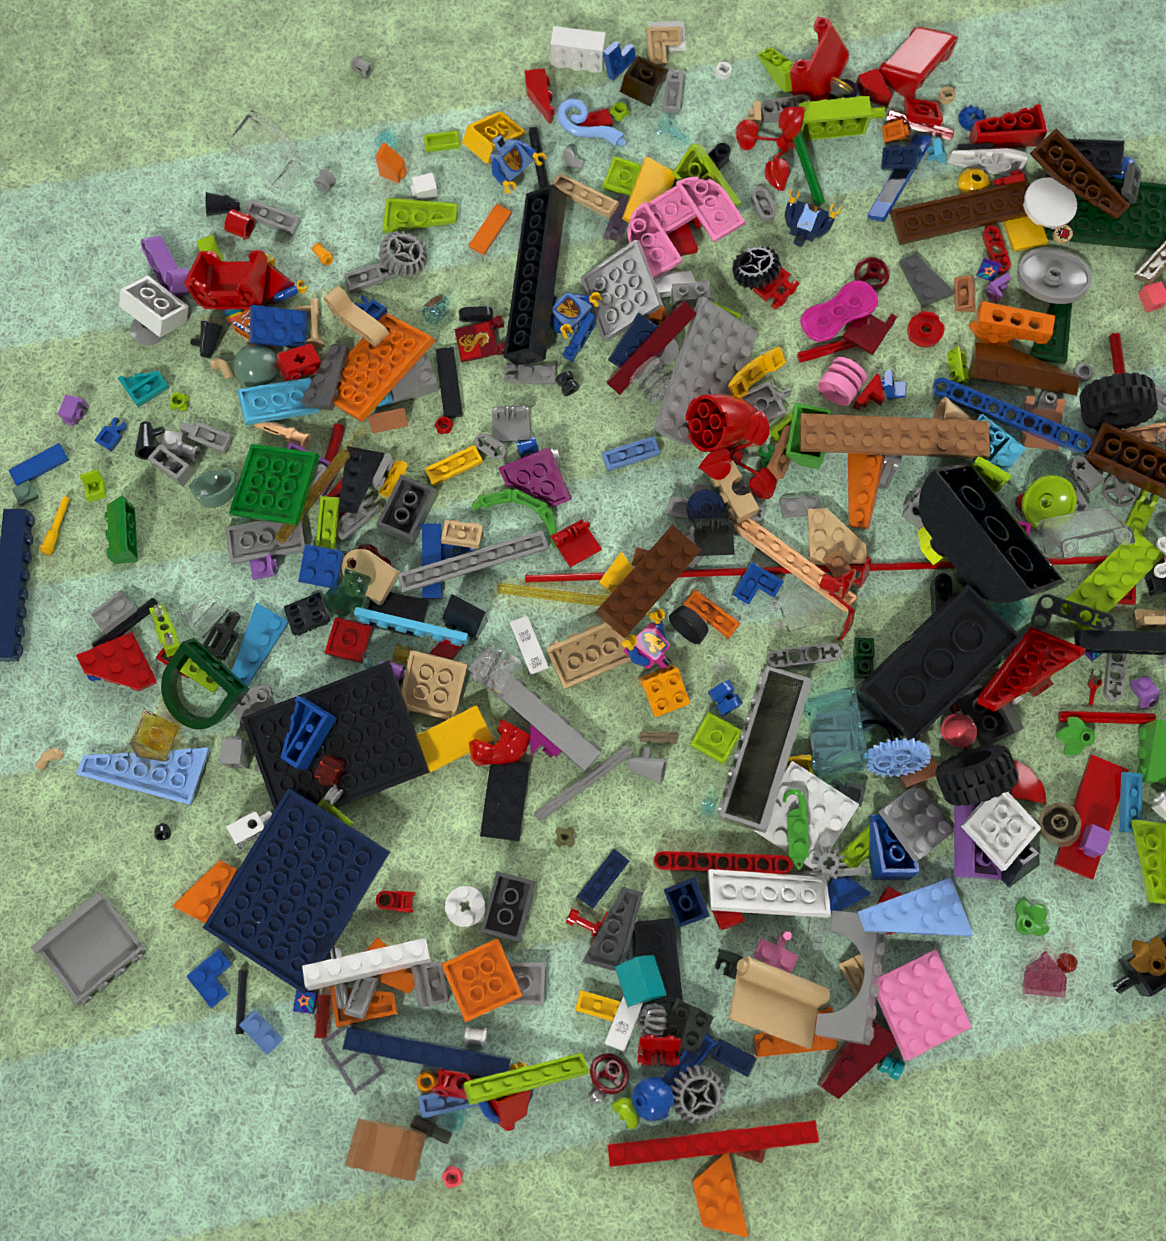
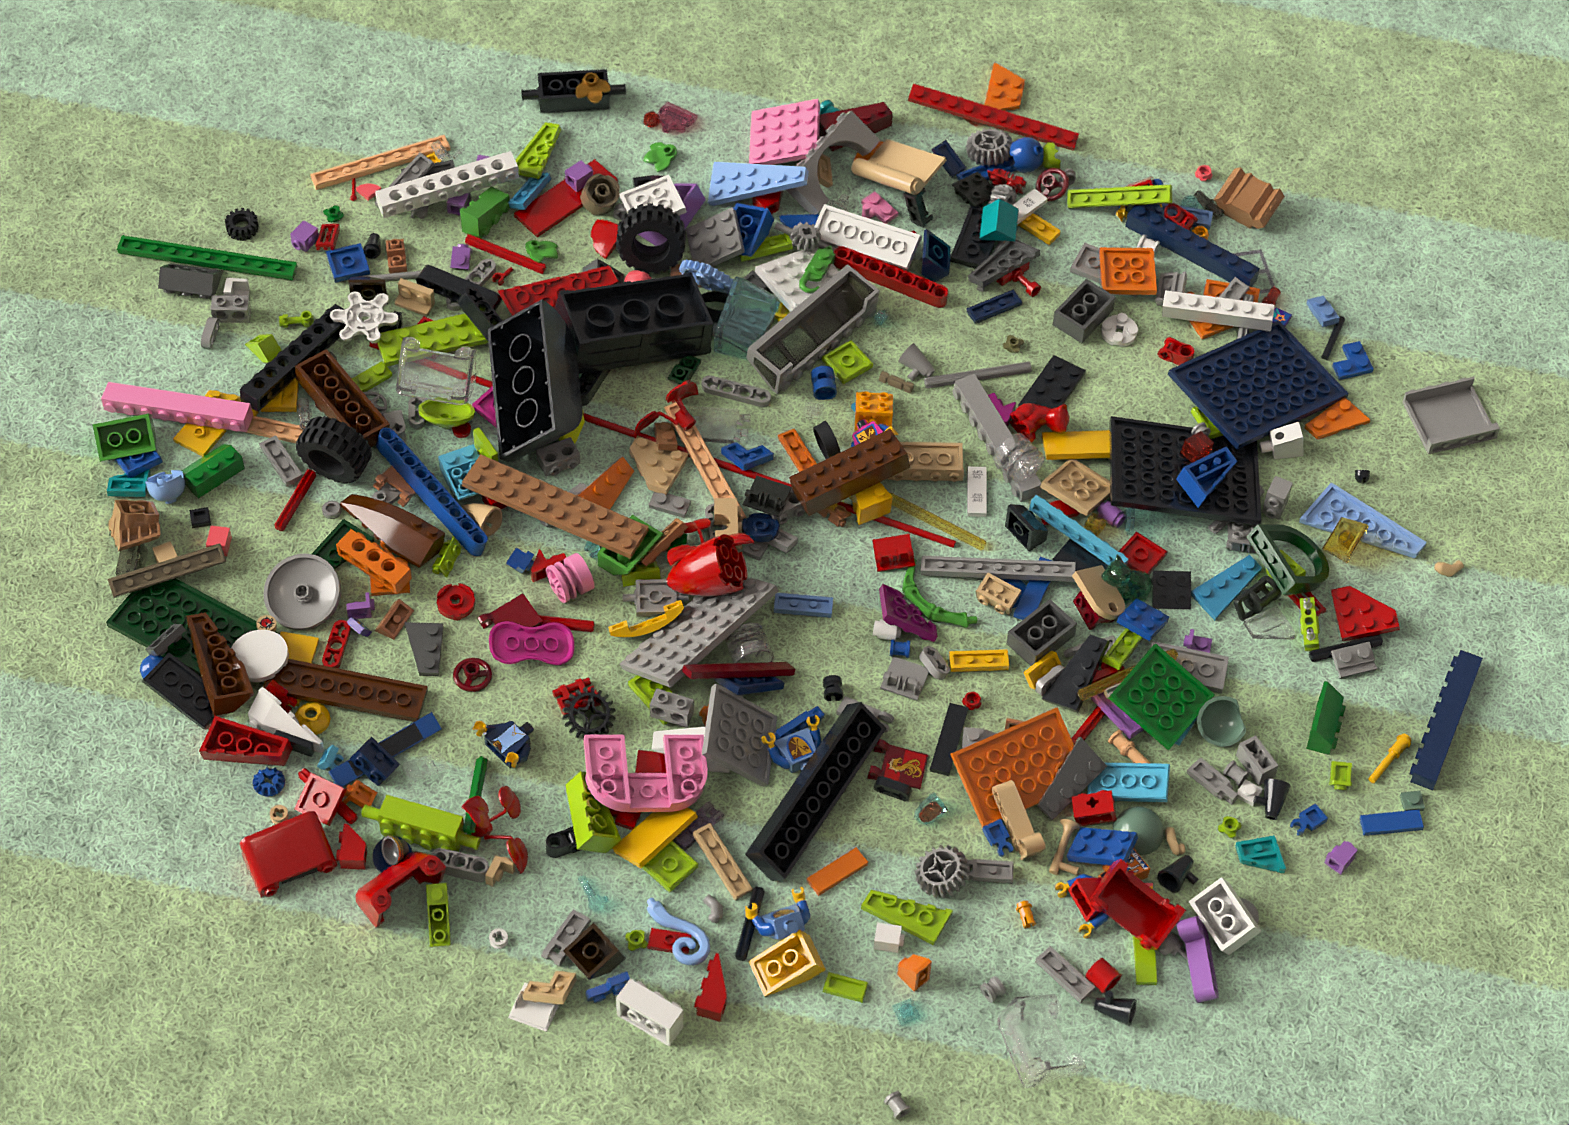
camera: 155 degrees left, 20 degrees down
light grey plate [751,187,776,222] -> none

